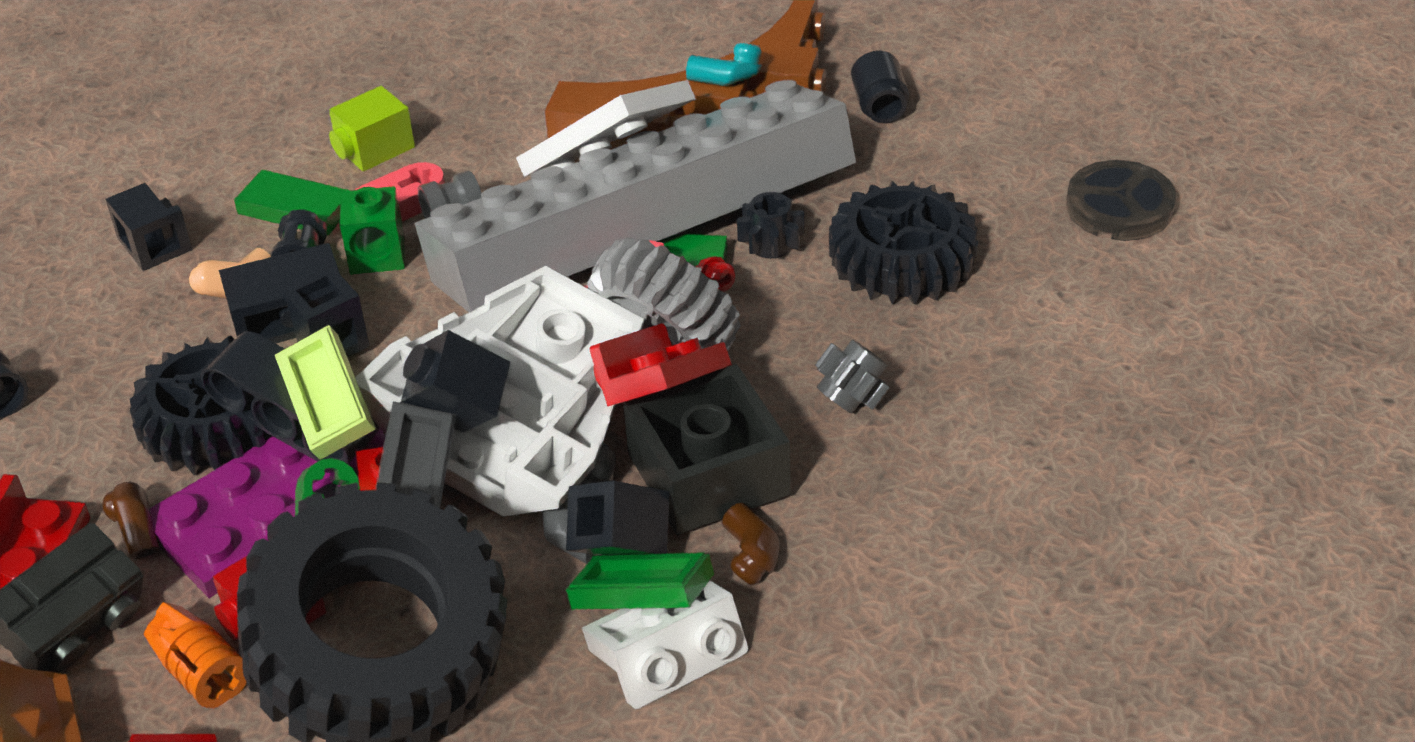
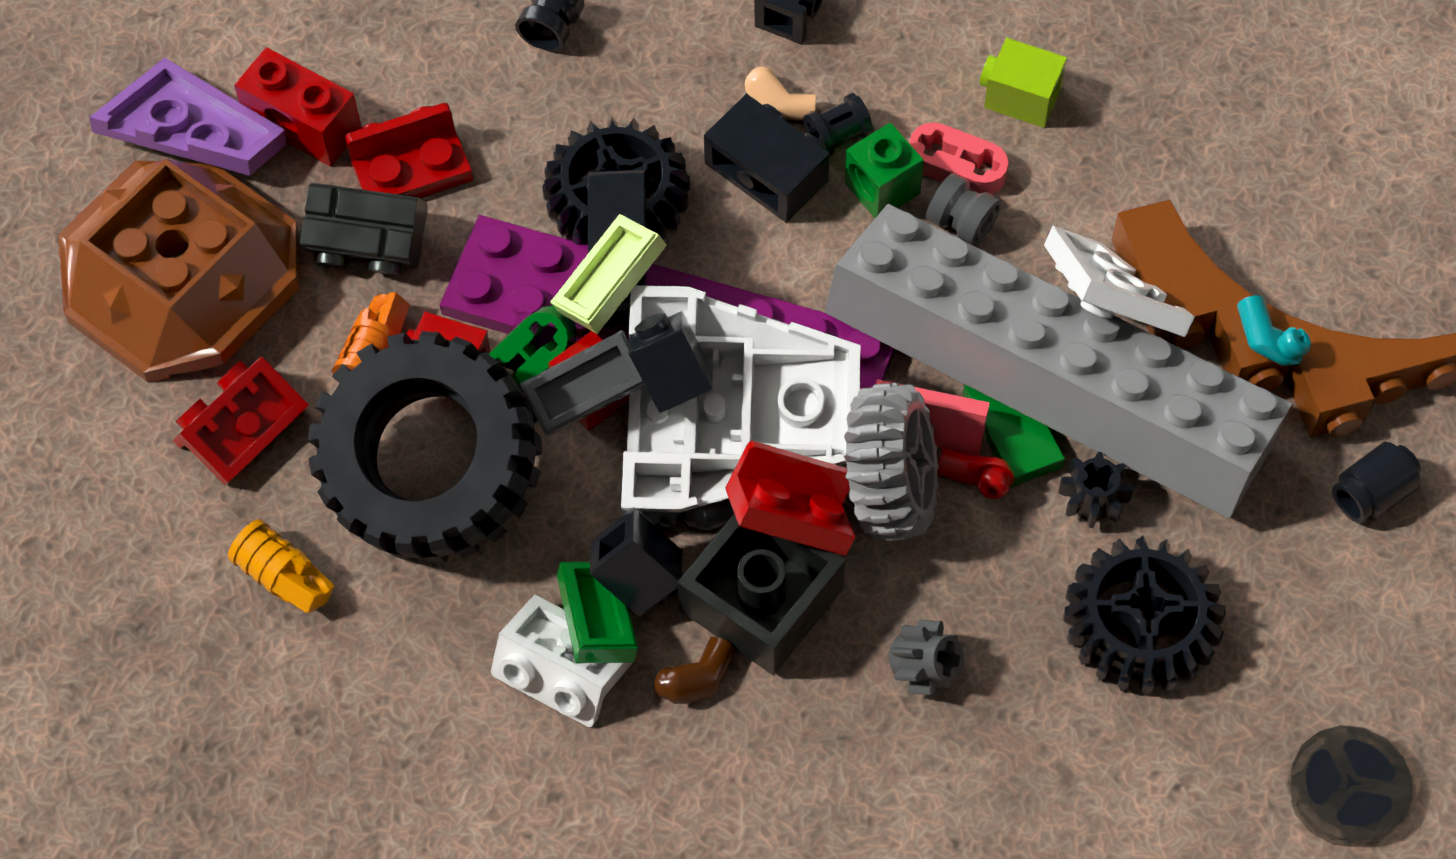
camera: 60 degrees right, 20 degrees up
reddish brown arm [102,481,160,559] -> none
green tile [234,169,351,236] -> none
black brick [280,265,370,357] -> none

